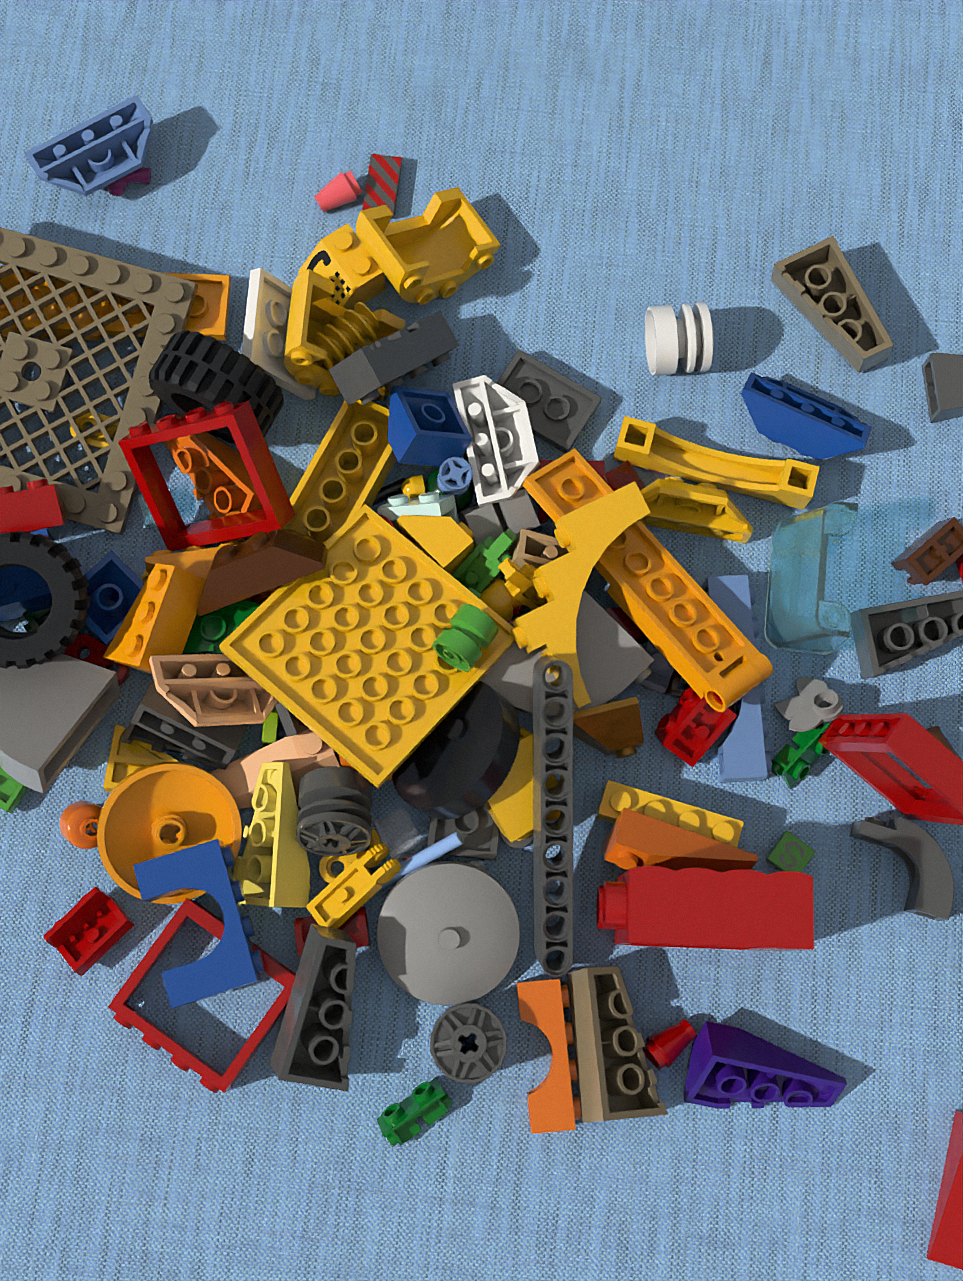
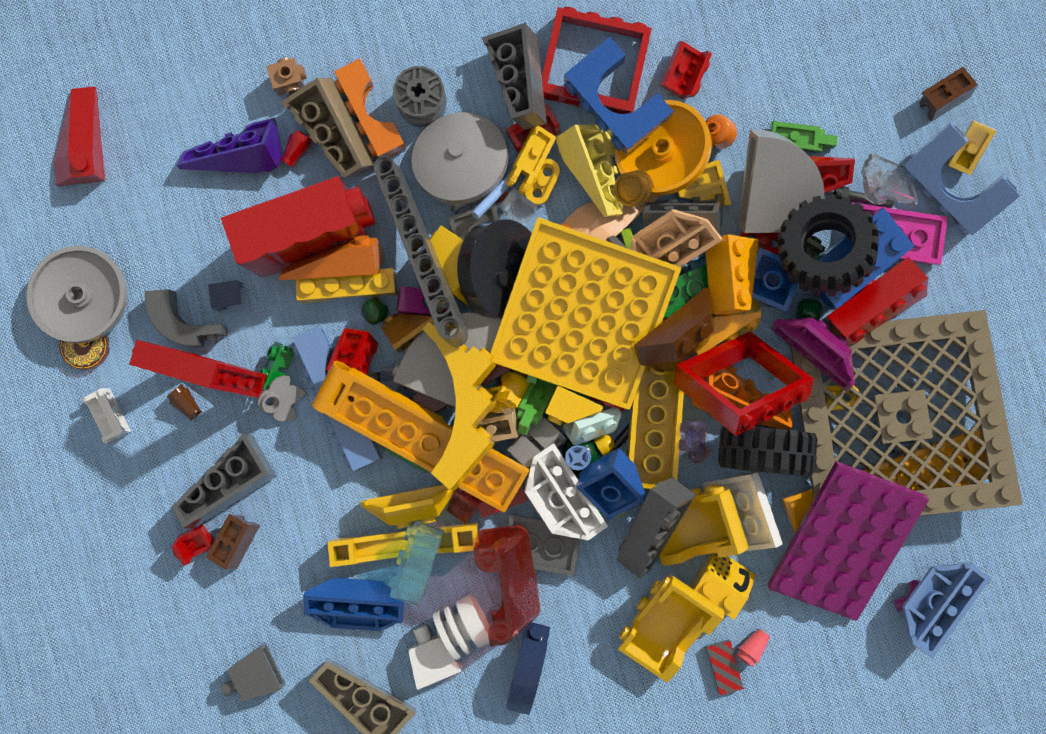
camera: 160 degrees right, 10 degrees up
dark grey wheel [296,766,373,857] -> none
yellow piece [307,301,381,369] -> none
green hinge [377,1077,453,1147] -> none
bright green wheel [432,604,499,672] -> none
clear light blue windscreen [764,501,858,655] -> none
bright green tile [765,831,816,872] -> none
none -> dark blue panel [208,280,243,311]
none -> medium nougat brick [266,57,307,96]
none -> dark green piece [361,297,388,325]
none -> clear light blue wedge [388,521,445,606]
none -> magenta torso [396,286,448,316]
none -> white torso [408,624,462,690]
none -> clear red windscreen [474,525,540,647]
none -> dark blue arch [505,621,550,715]
none -> pearl gold wheel [614,170,654,207]
none -> clear purple animal [679,420,712,464]
none -> magenta plate [767,461,929,621]
none -> magenta wedge [770,317,855,392]
none -> dark green piece [796,298,823,320]

